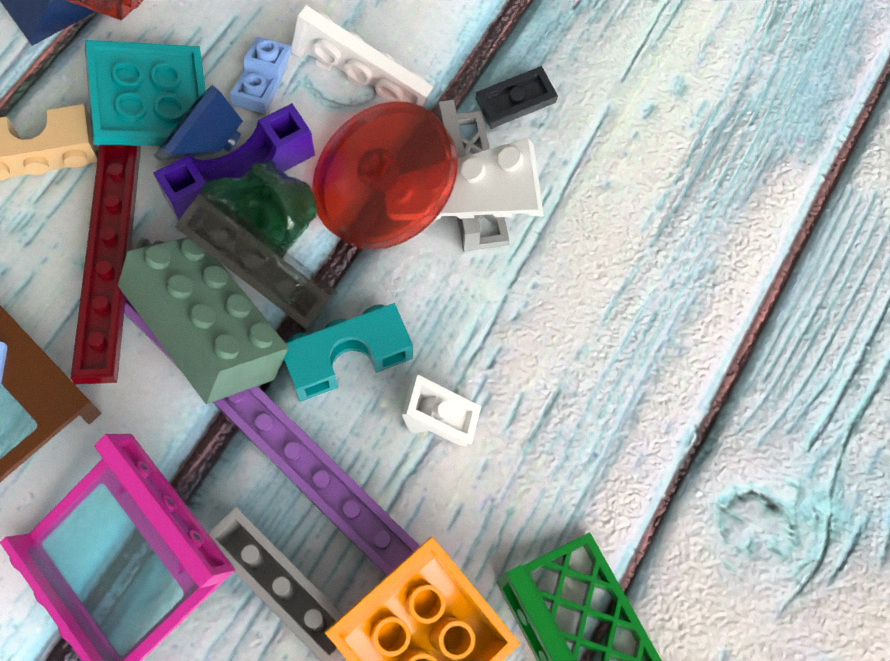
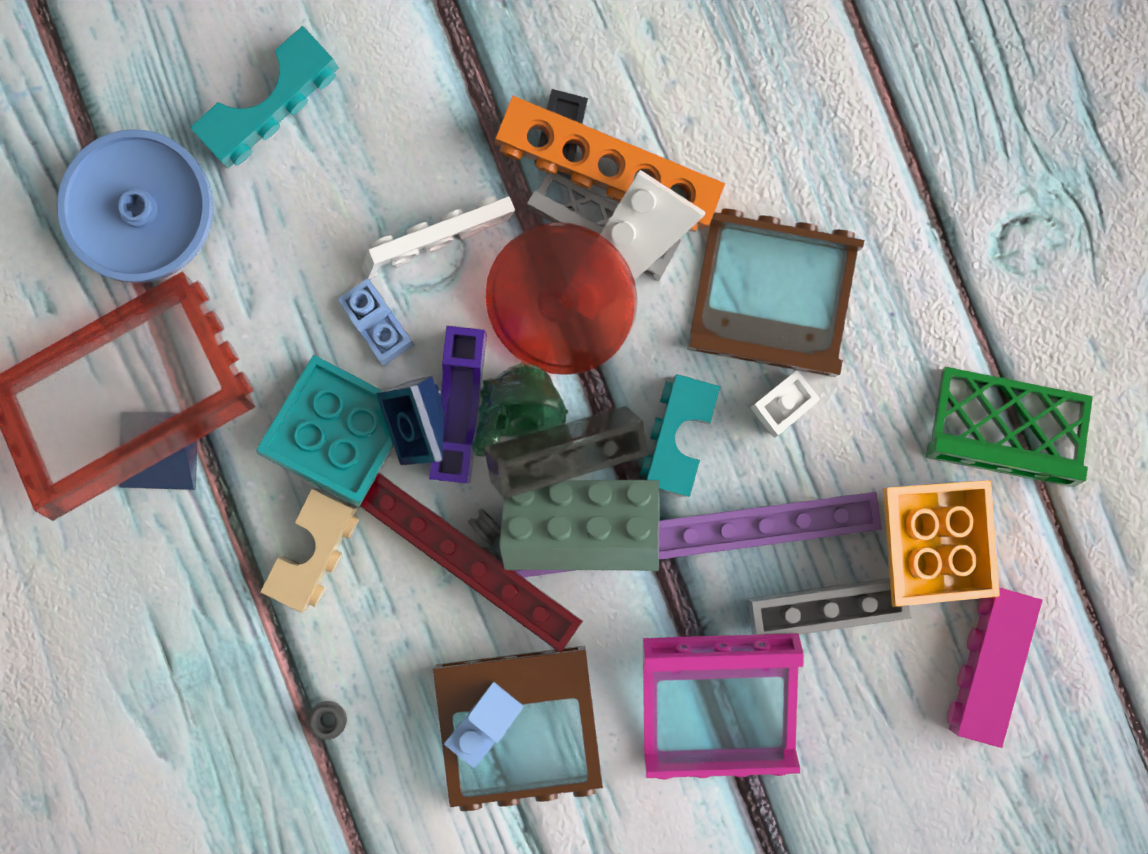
camera: 50 degrees left, 20 degrees up
none -> orange brick [494,95,726,232]
none -> clear light blue panel [687,208,865,377]

